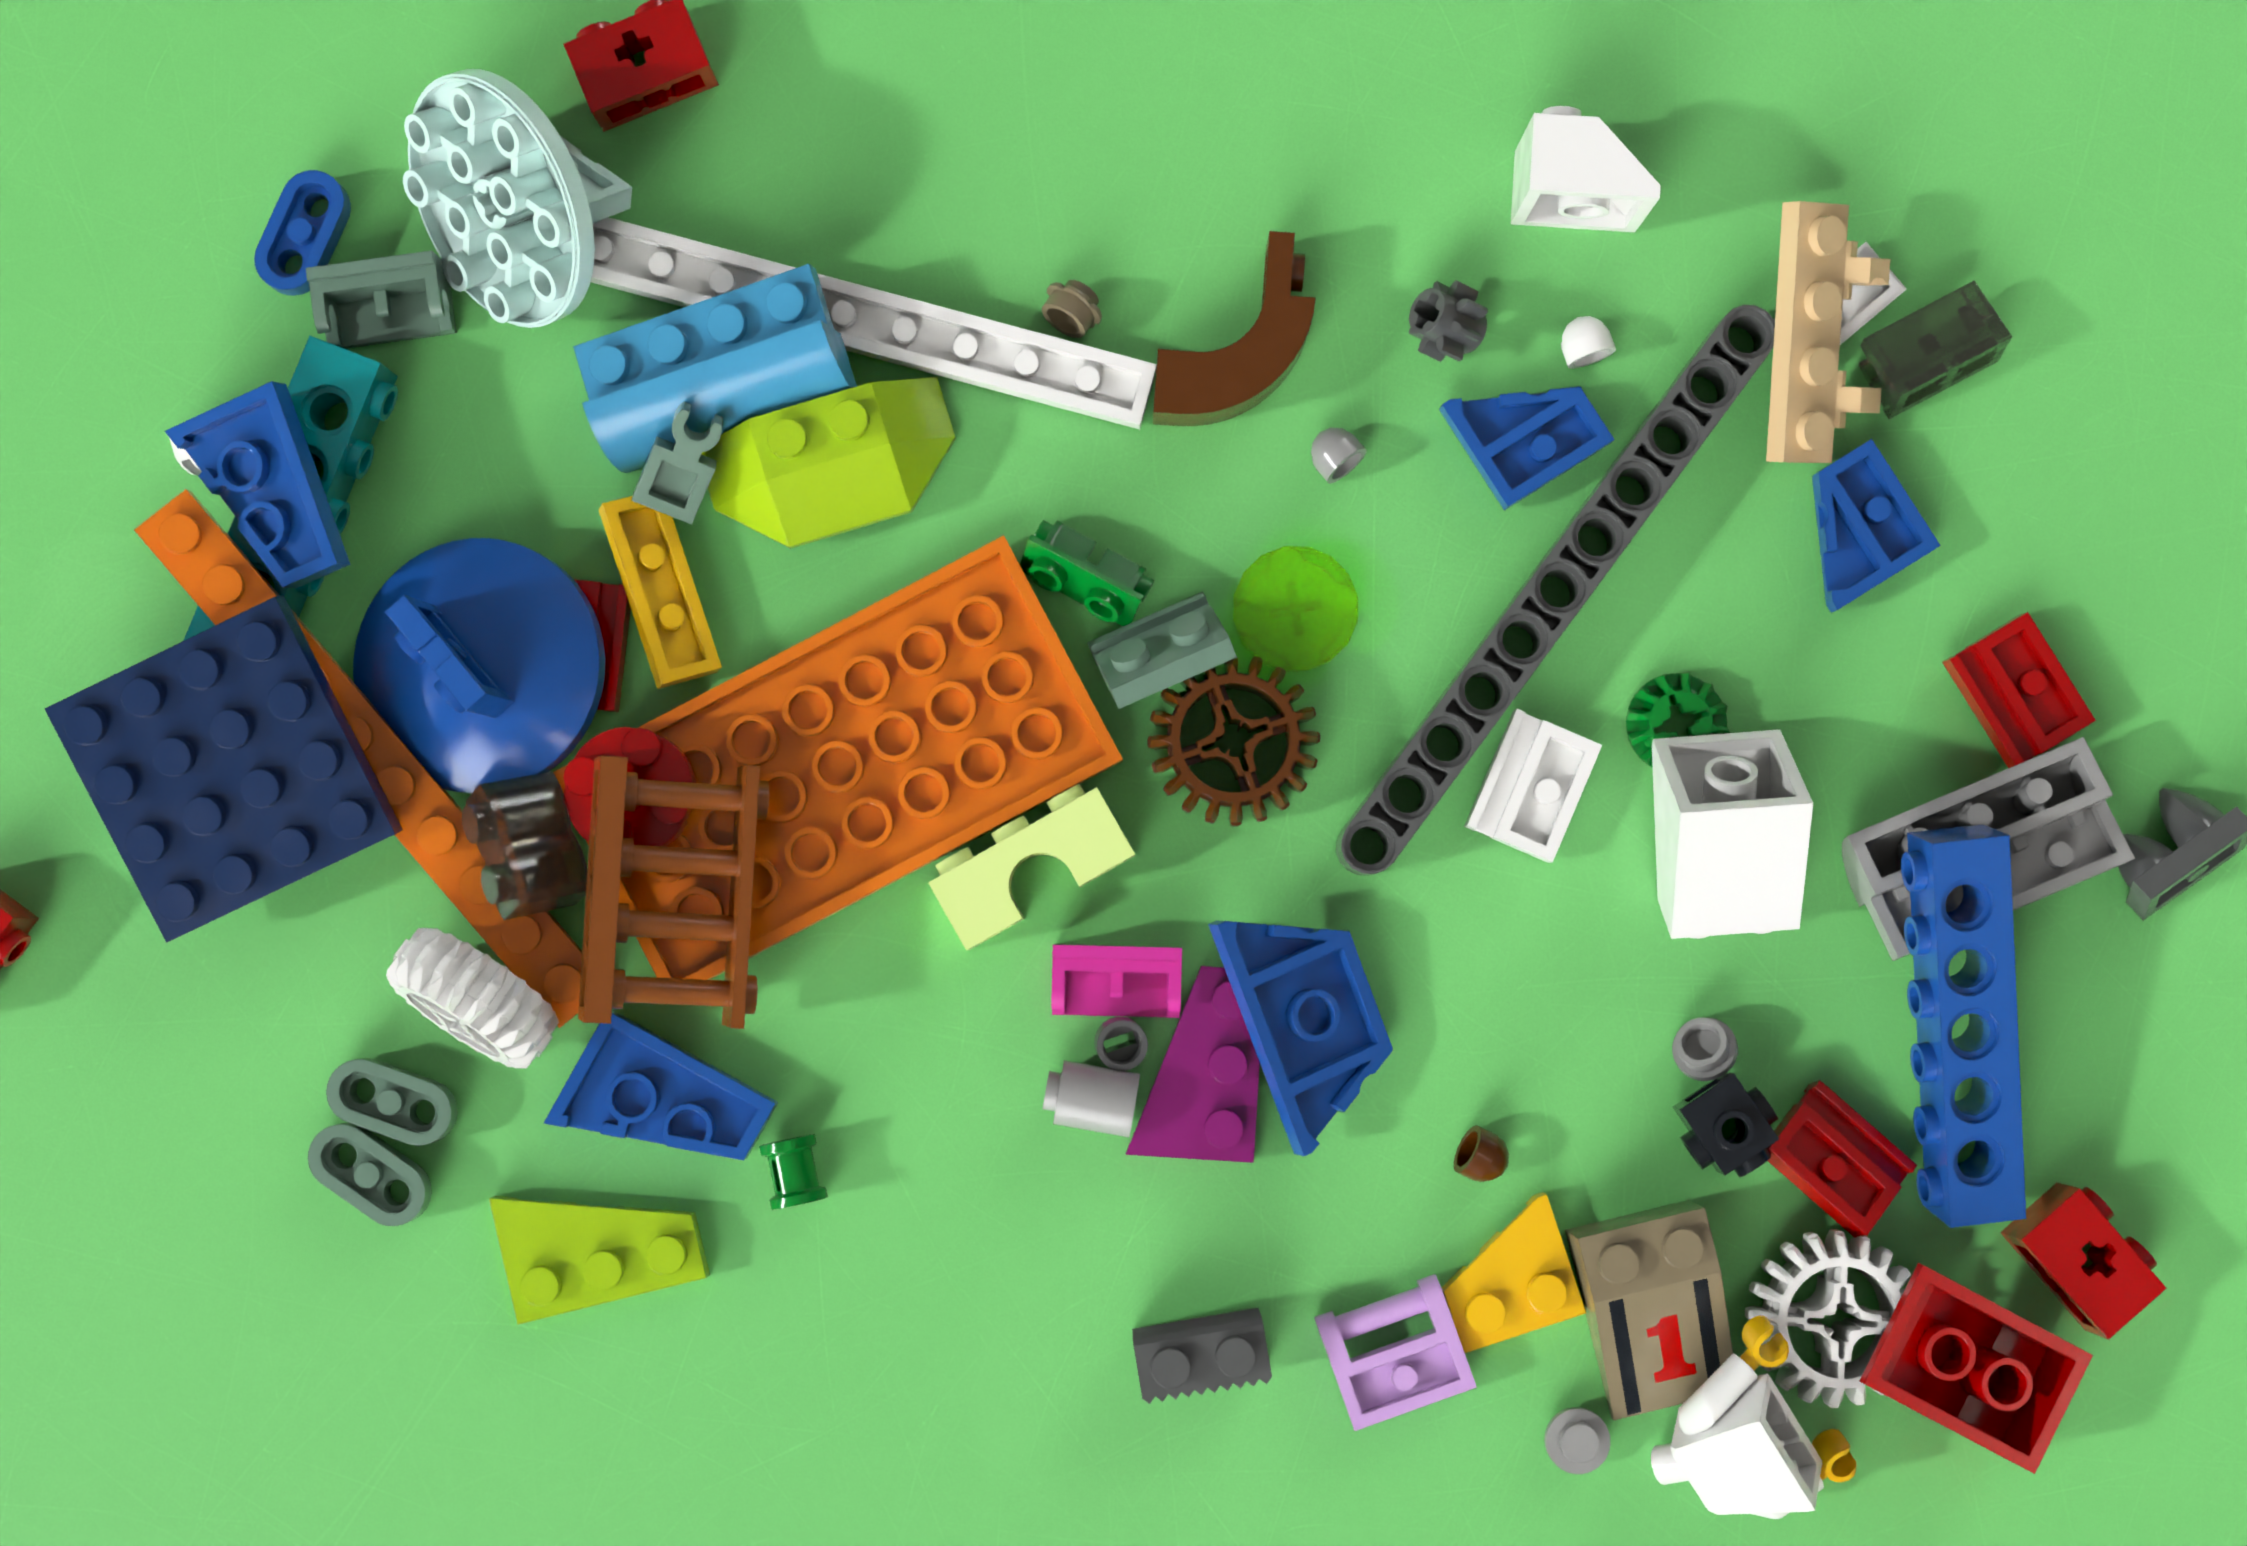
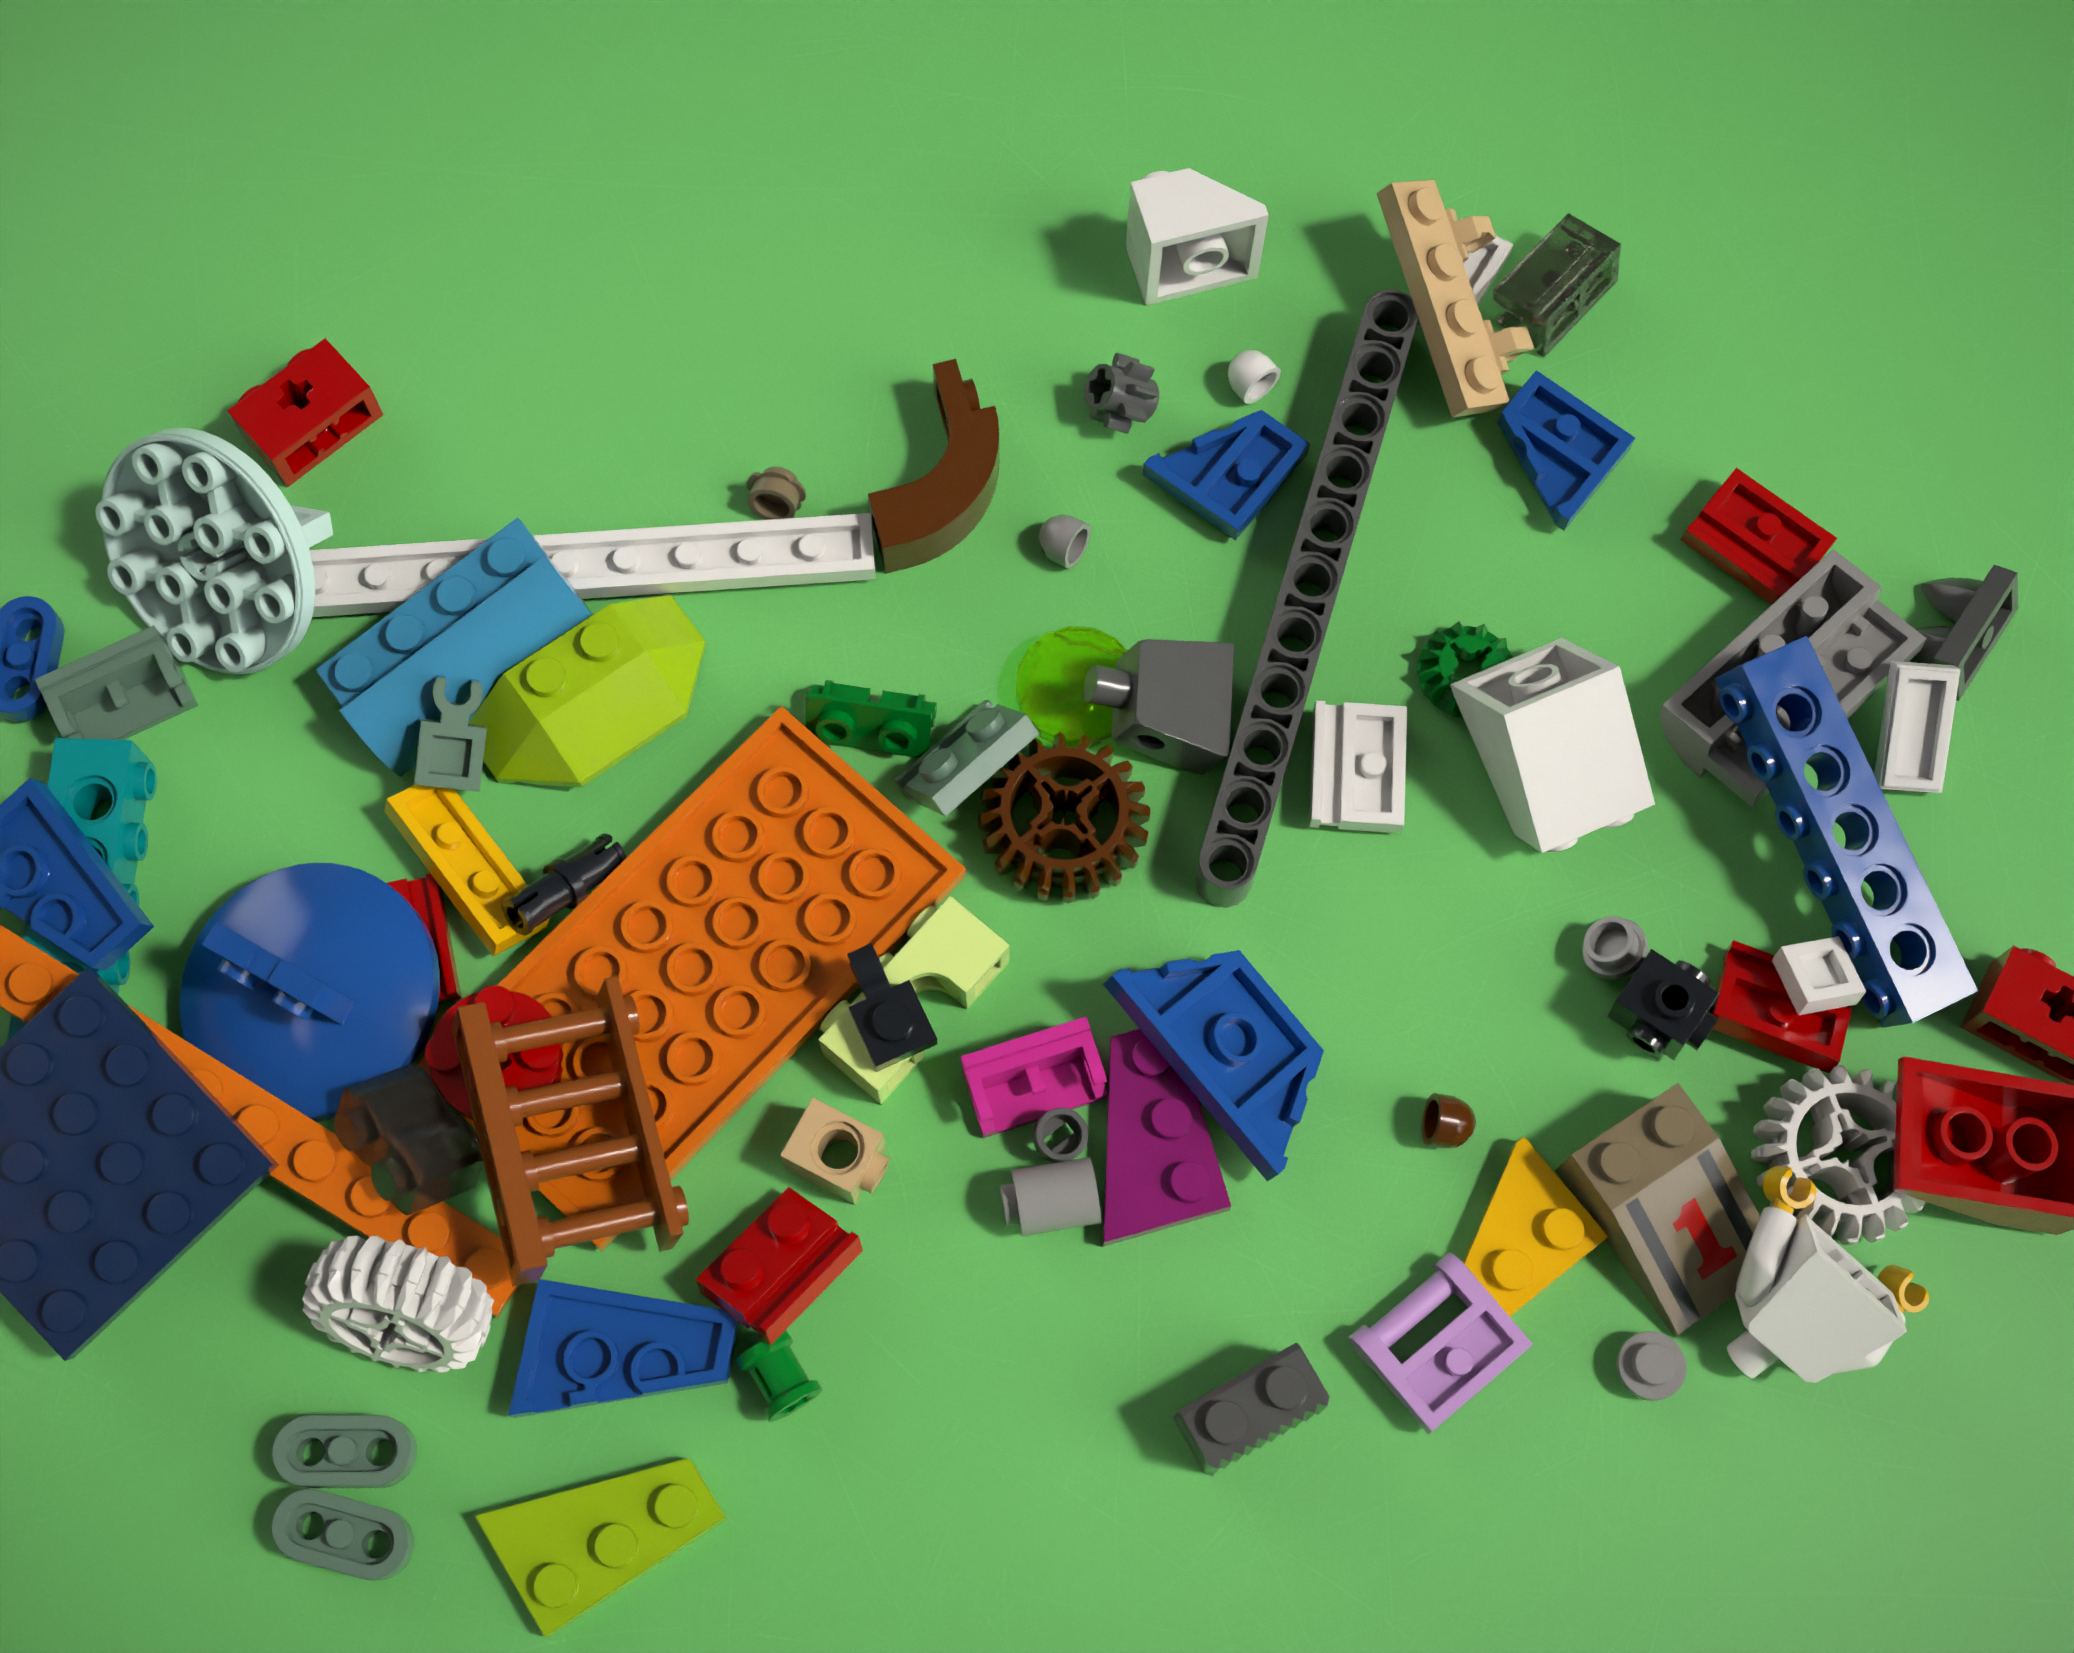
camera: 20 degrees left, 15 degrees down
none -> black pin [501,833,627,936]
none -> red plate [696,1187,863,1346]
none -> tan brick [780,1097,890,1205]
none -> black plate [847,943,938,1072]
none -> dark grey torso [1083,639,1234,775]
none -> white plate [1772,936,1866,1016]
none -> white tile [1874,661,1960,793]

